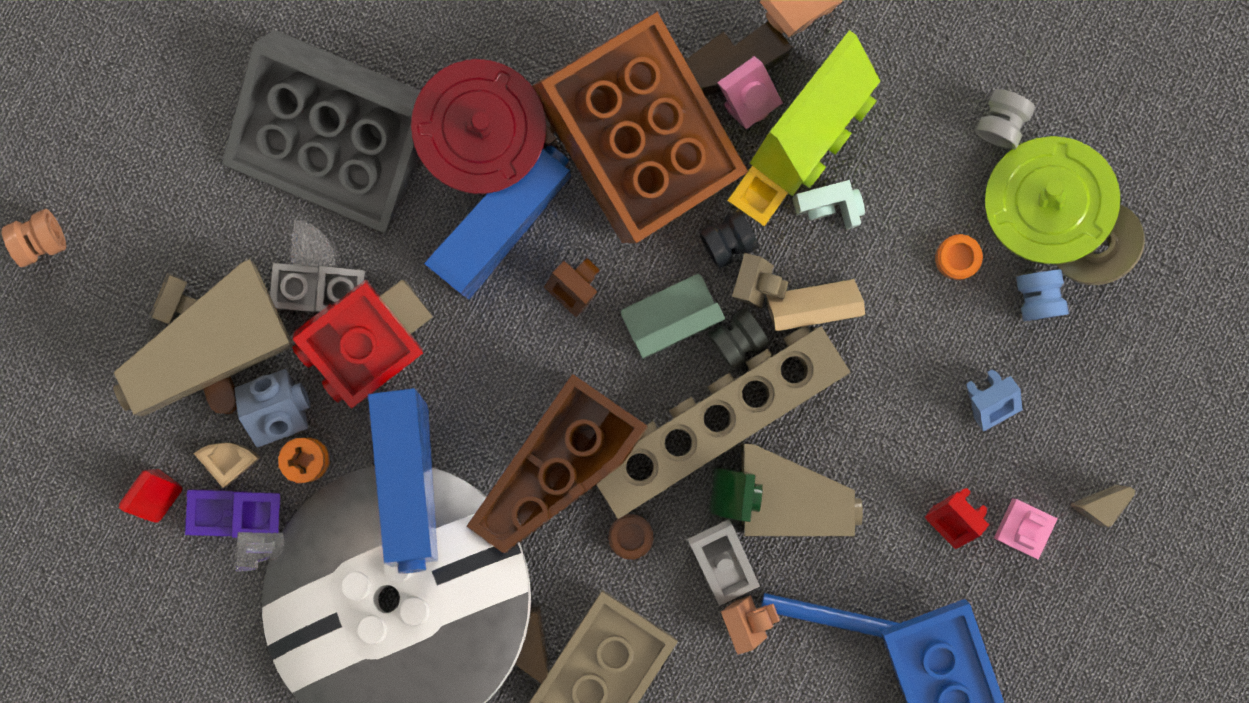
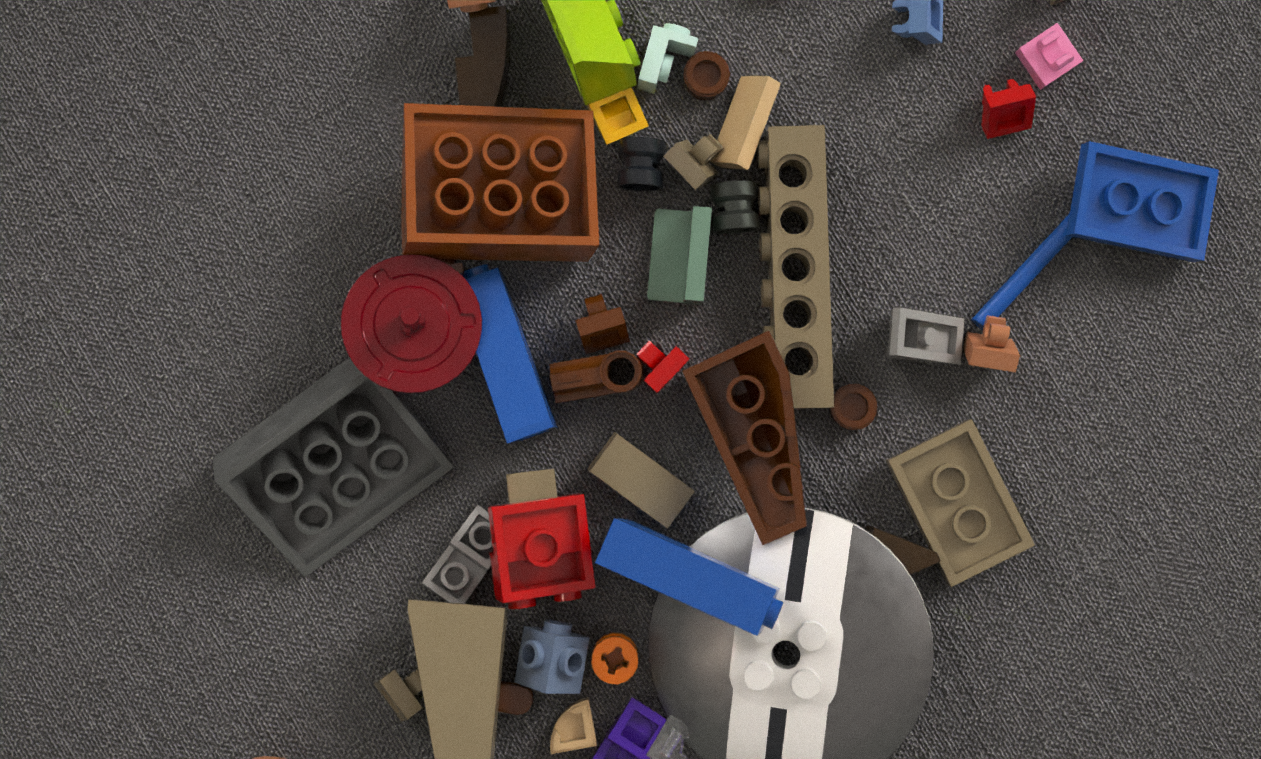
camera: 60 degrees left, 0 degrees up
clear tile [290,220,338,268] -> none
dark green slope [709,468,763,522] -> none
bright pink bracket [717,56,783,129] -> none
dark tan slope [741,443,863,536] -> none
none -> reddish brown piece [549,350,644,404]
none -> dark tan slope [587,432,695,529]
none -> red tile [636,341,690,394]
none -> reddish brown tile [683,51,730,100]

